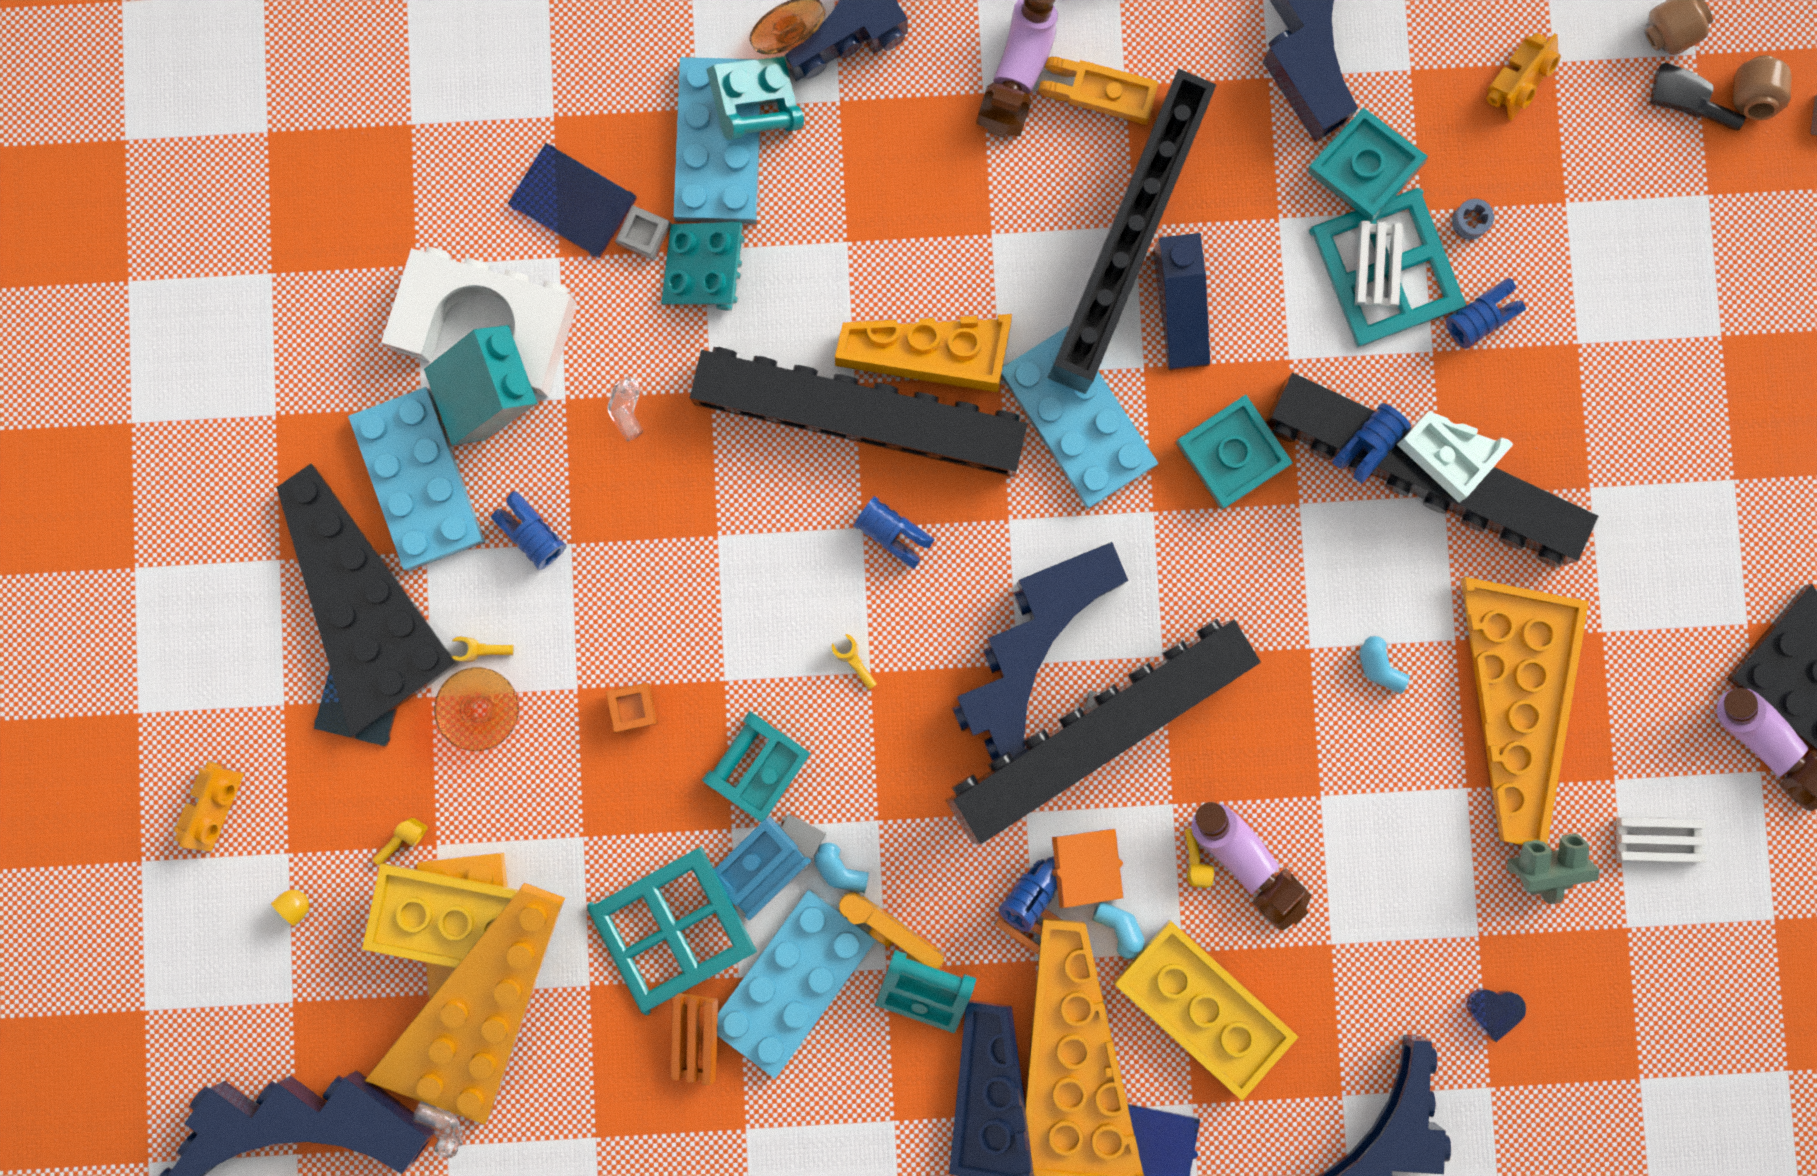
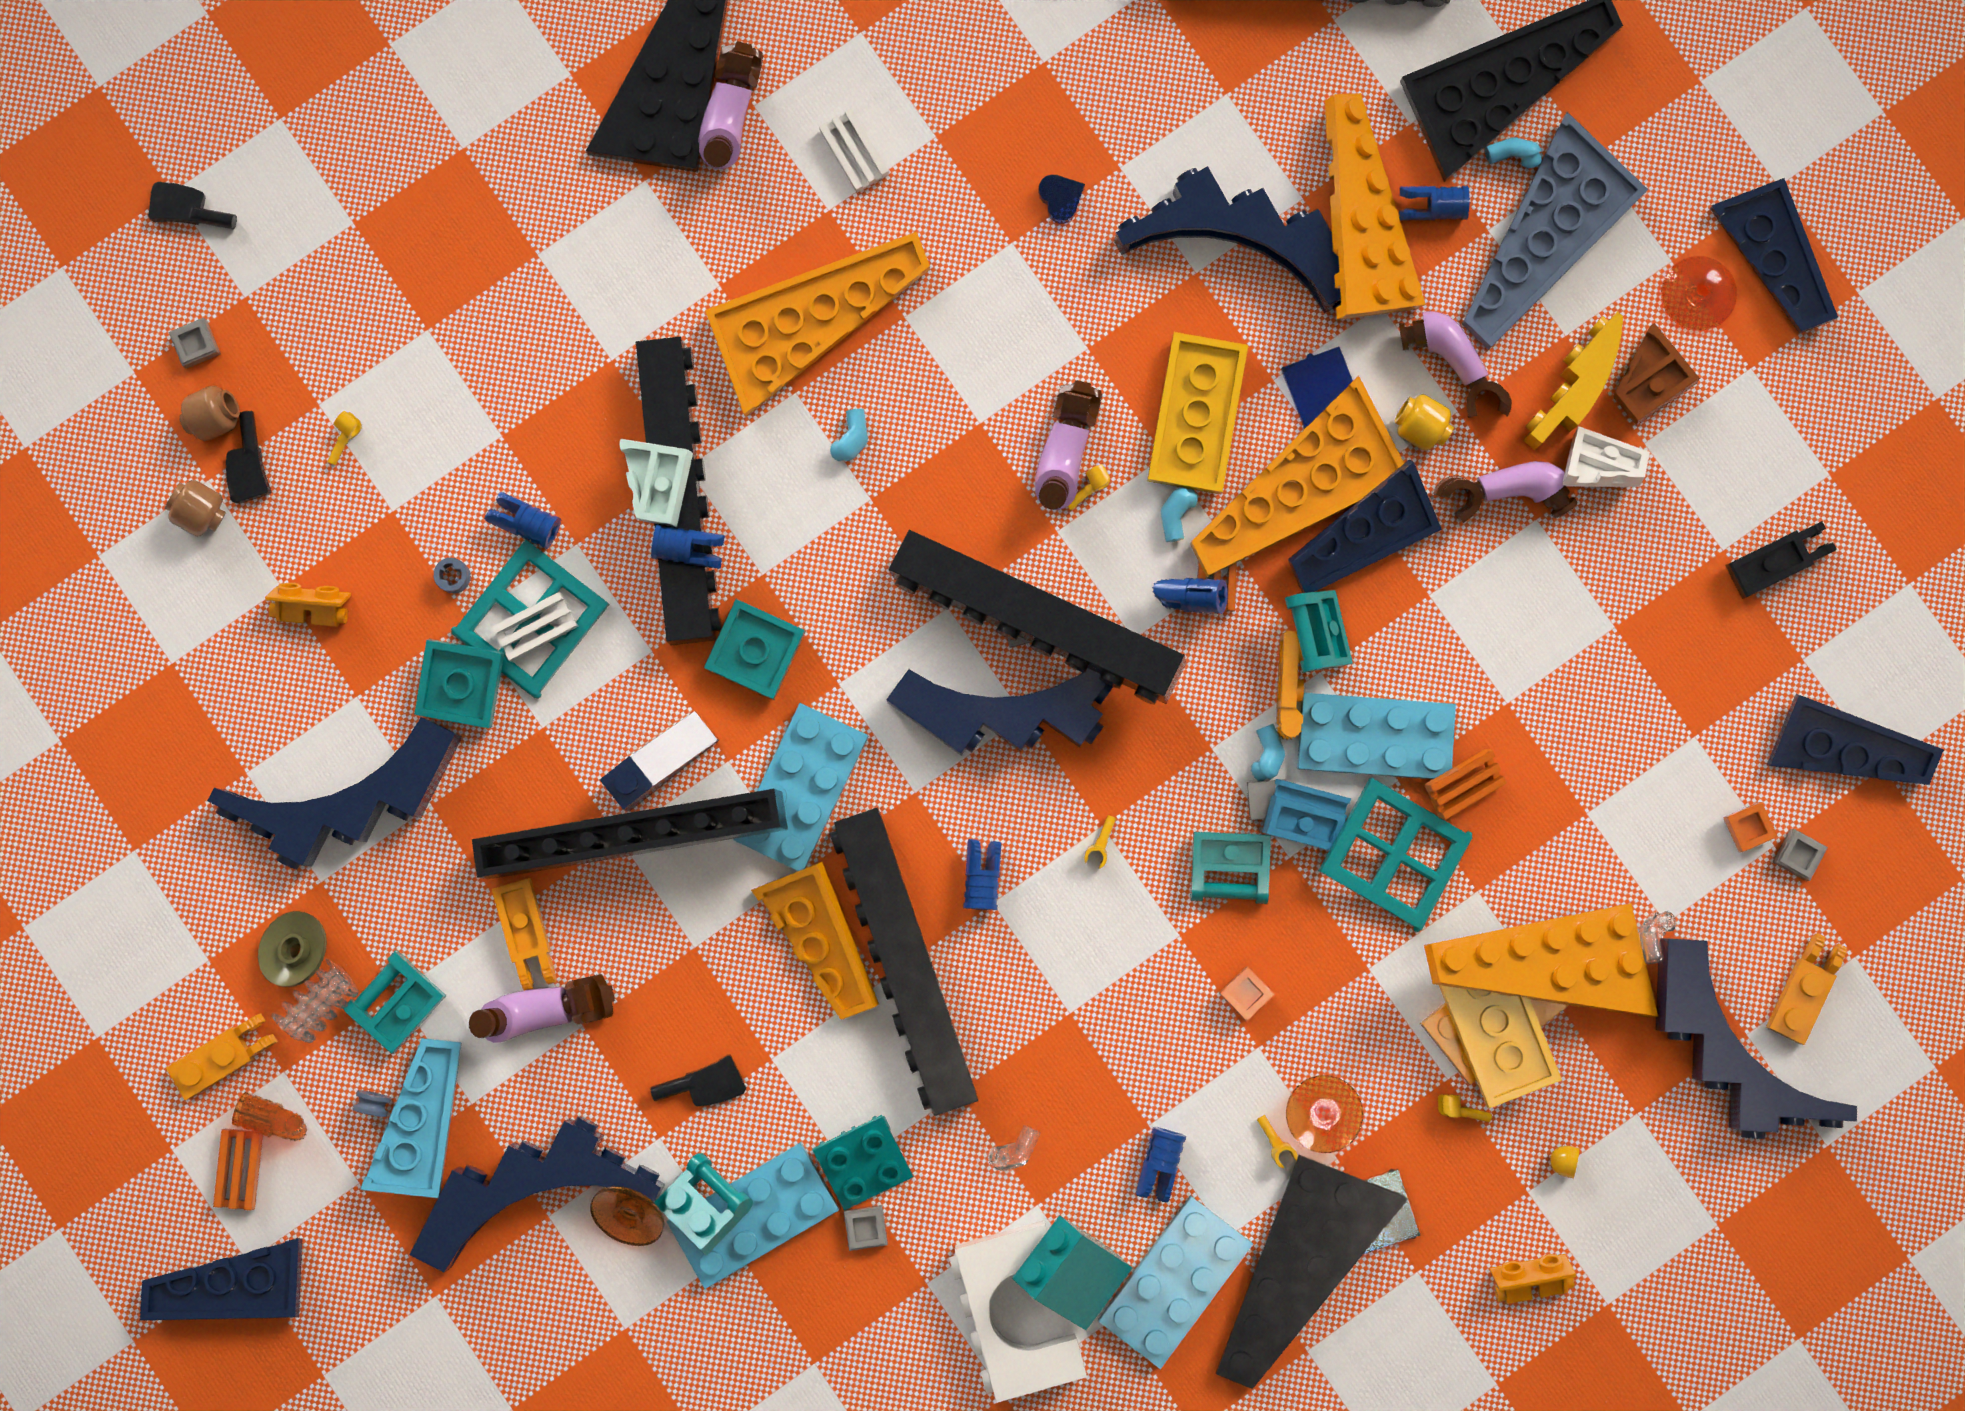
camera: 120 degrees left, 0 degrees up
clear blue piece [508,143,637,259] -> none
orange piece [1052,829,1123,908] -> none
sand green hips [1507,833,1600,904] -> none
none -> yellow hand [327,411,362,465]
none -> black piece [650,1054,746,1106]

